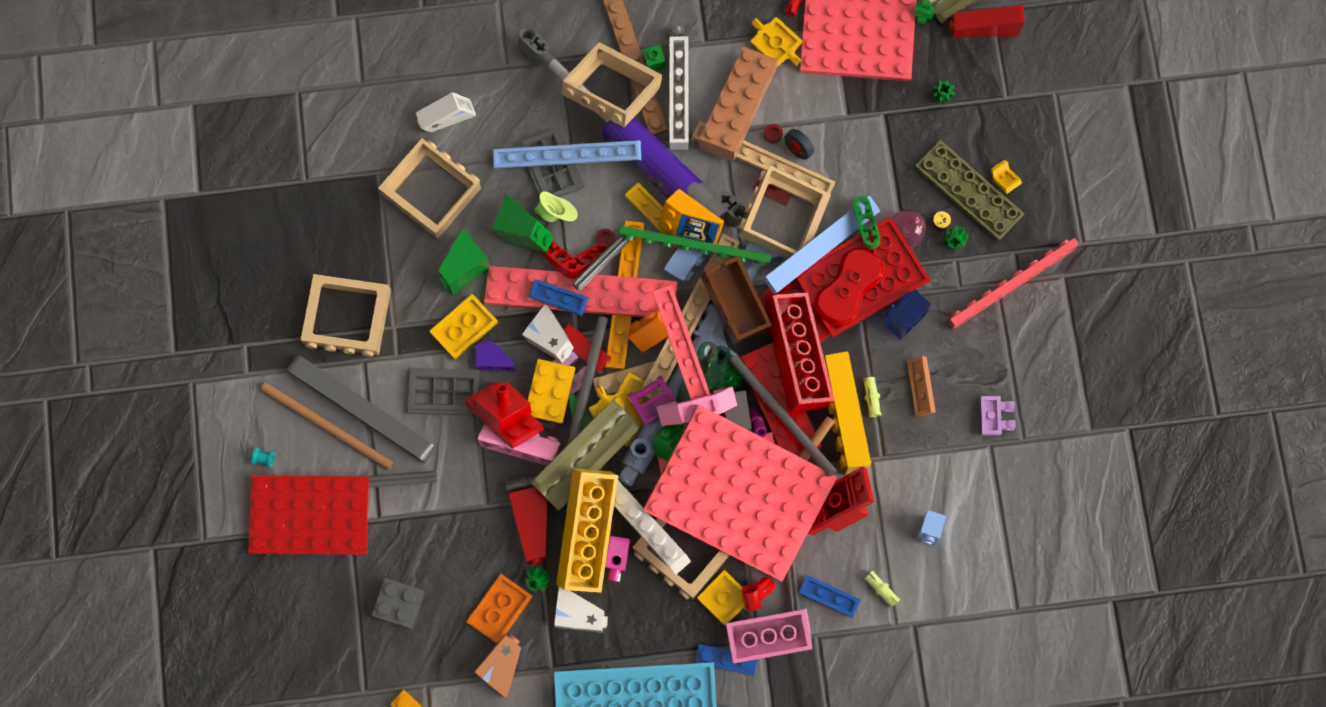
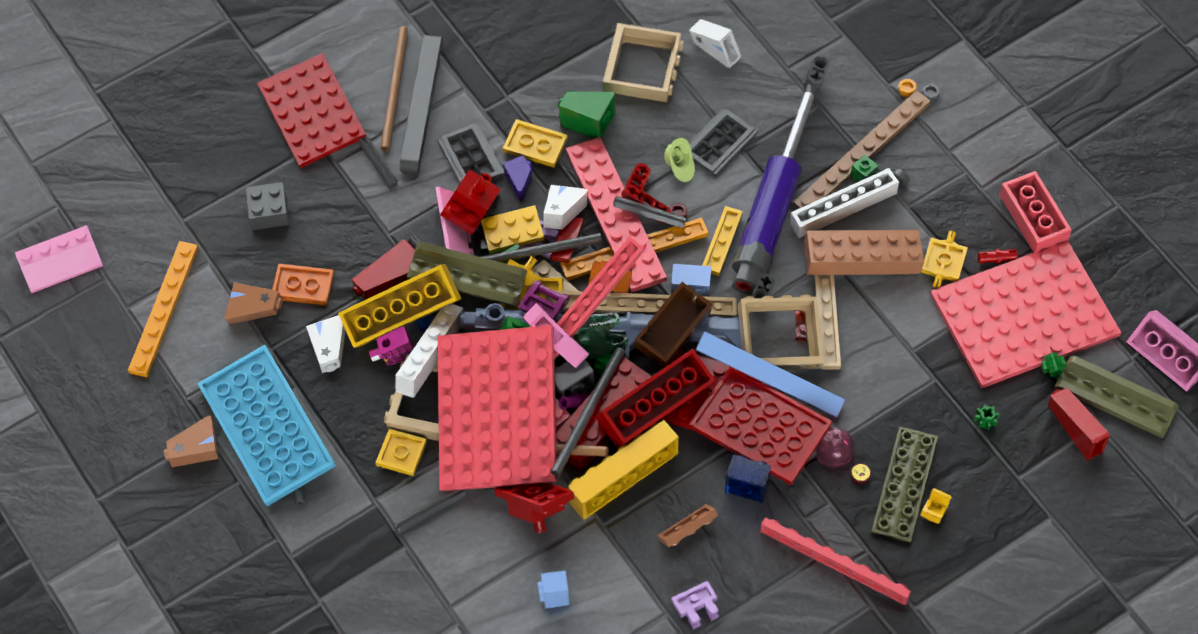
camera: 65 degrees right, 15 degrees down
teal bush [251,447,275,468] -> none
tan piece [301,274,391,357] -> none
green slope [492,195,553,252] -> none
light blue tile [493,140,641,169] -> none
green gear [524,567,550,592] -> none
blue tile [528,279,589,316] -> none
tan piece [561,42,662,128] -> none
green plate [619,226,772,266] -> none
light orange slope [658,189,724,244] -> none
blue plate [696,644,757,675] -> none
bright pink slope [726,609,812,663] -> none
red piece [741,576,775,611] -> none
dark red tile [764,124,783,144] -> none
black bush [784,129,814,160] -> none
blue plate [798,575,861,618] -> none
red plate [814,248,884,326] -> none
green beam [853,196,880,249] -> none
yellowish green pin [863,377,882,417] -> none
yellowish green pin [864,571,900,608] -> none
green gear [944,225,968,250] -> none

